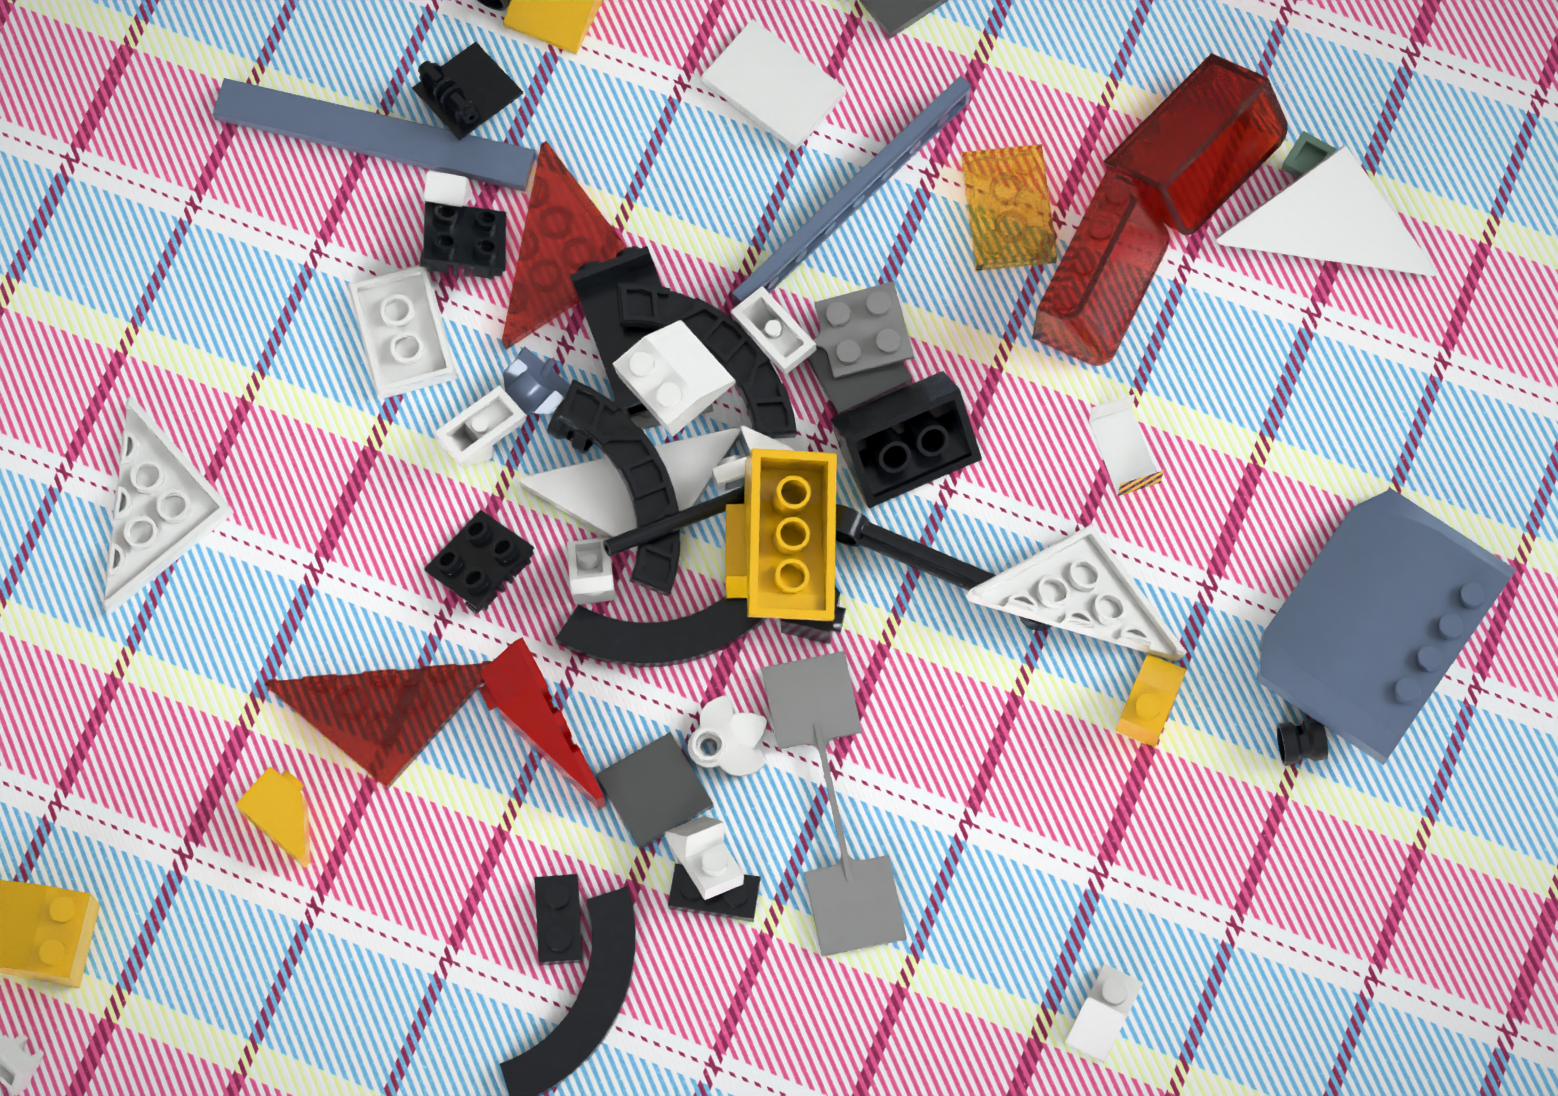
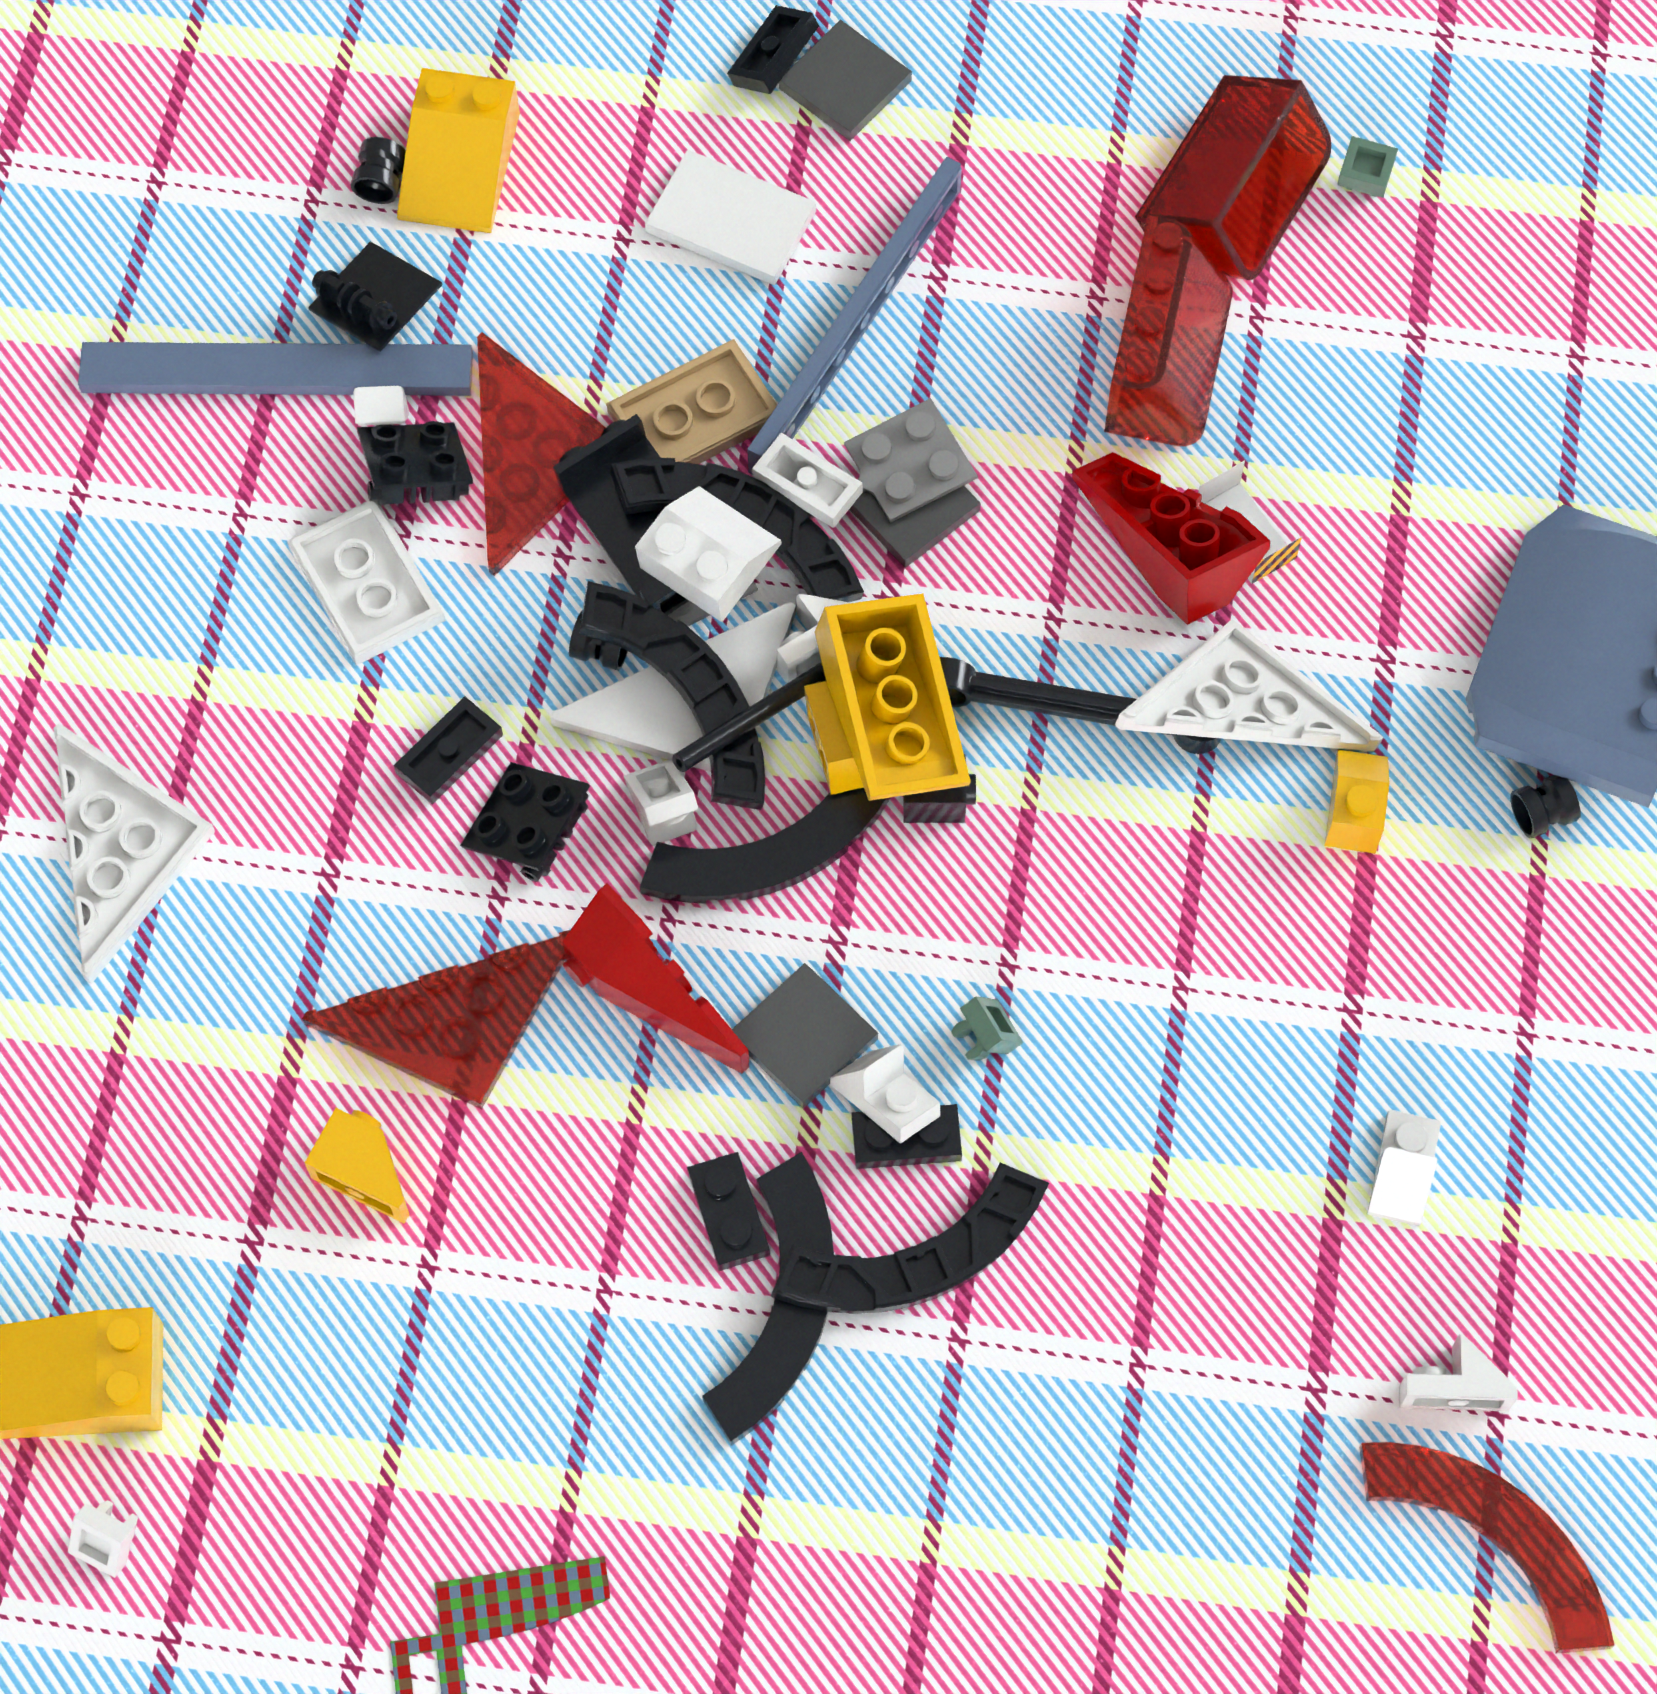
camera: 15 degrees left, 5 degrees down
white slope [434,385,526,466] -> none
sand blue piece [503,347,570,415] -> none
white plate [688,695,767,777] -> none
light grey hinge [761,651,907,957] -> none
black slope [830,371,982,508] -> none
clear yellow plate [961,144,1057,271] -> none
white tile [1215,144,1438,276] -> none
none -> black plate [394,696,503,805]
none -> tan tile [606,339,777,464]
none -> black tile [770,1162,1049,1314]
none -> sand green tile [951,996,1024,1061]
none -> red wedge [1072,452,1270,625]

